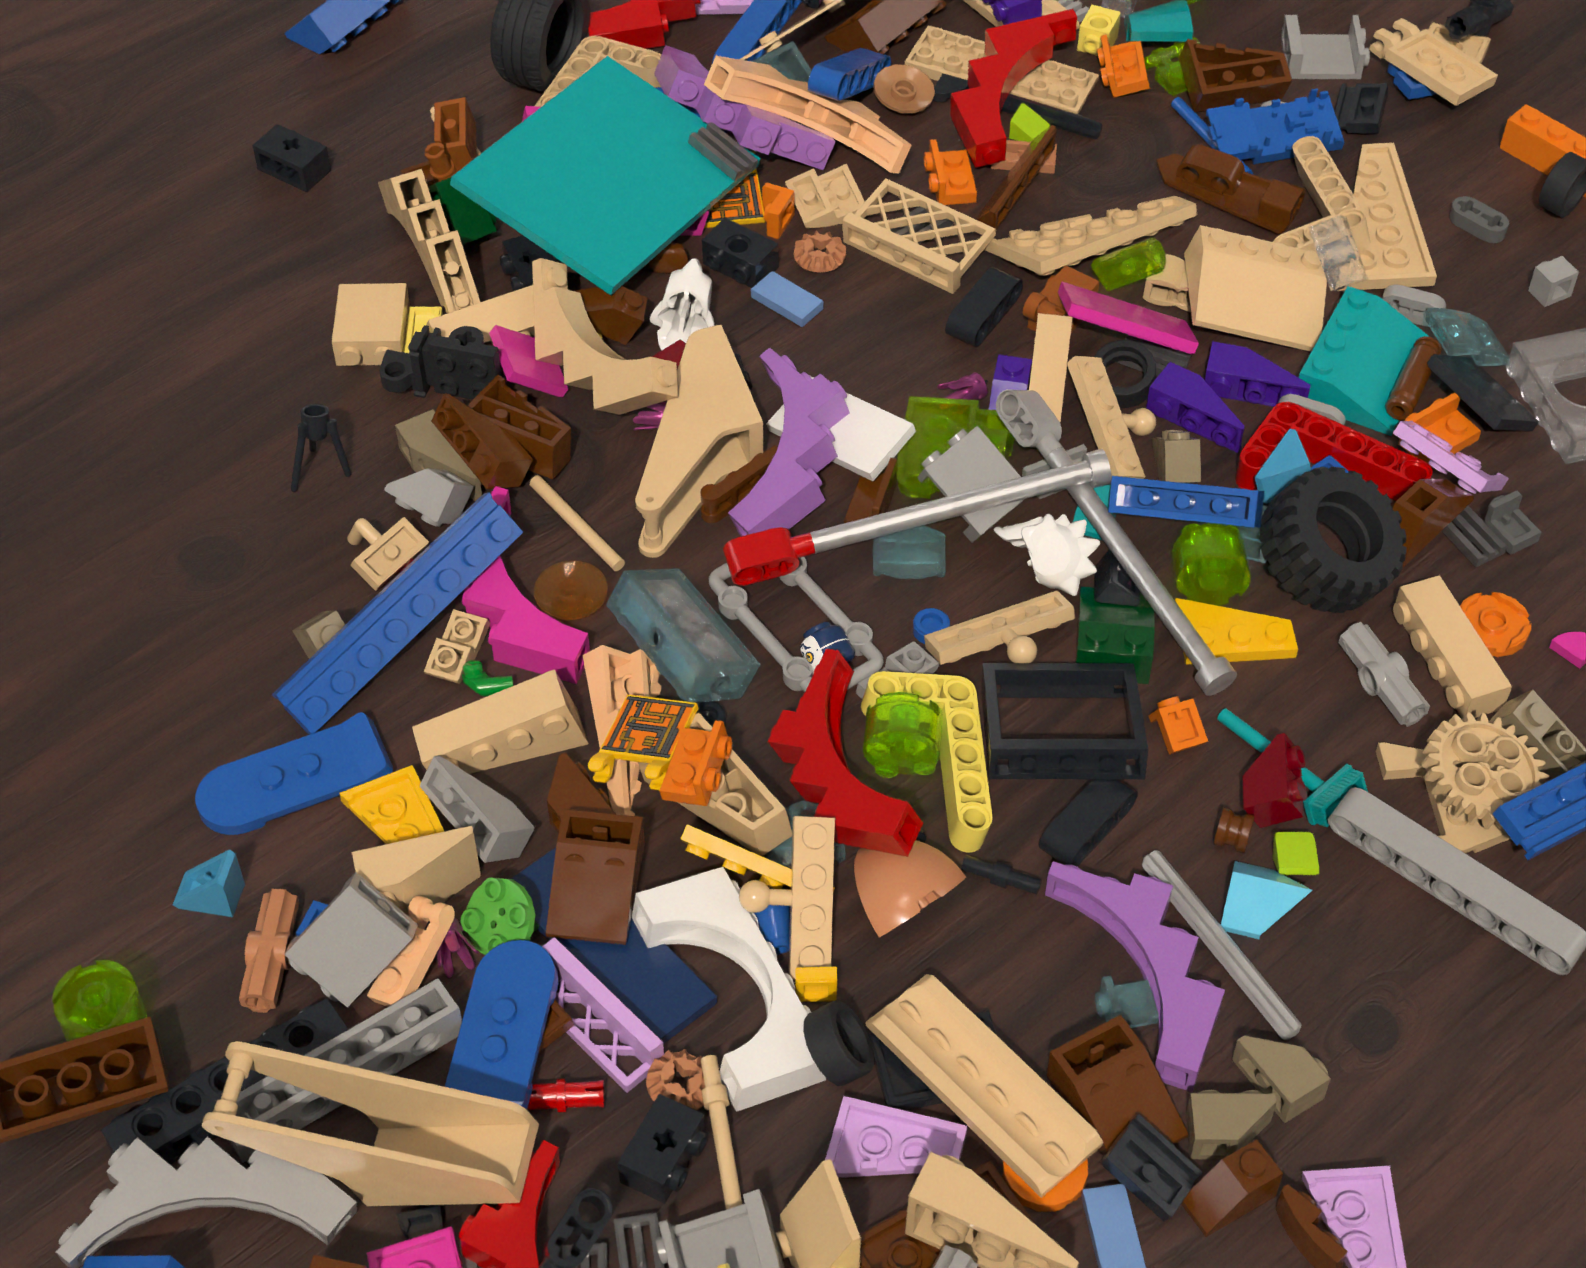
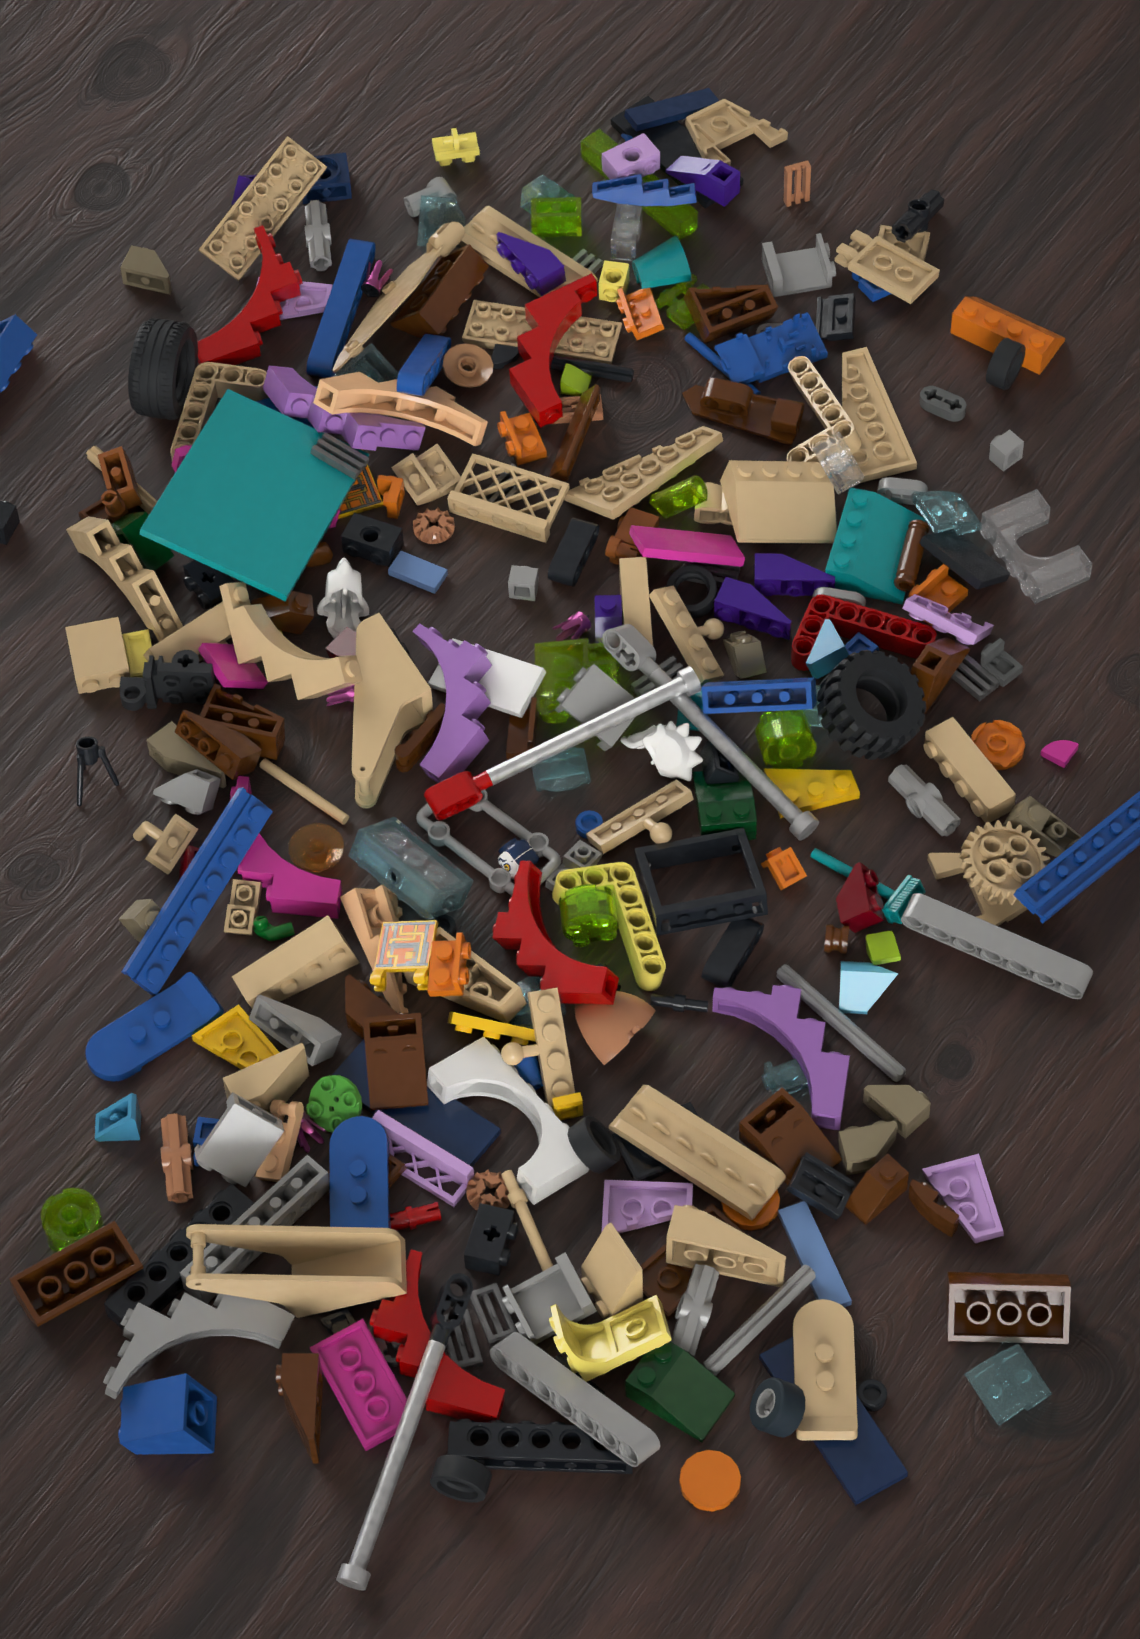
camera: 10 degrees left, 5 degrees up
none -> light grey plate [508,565,539,601]

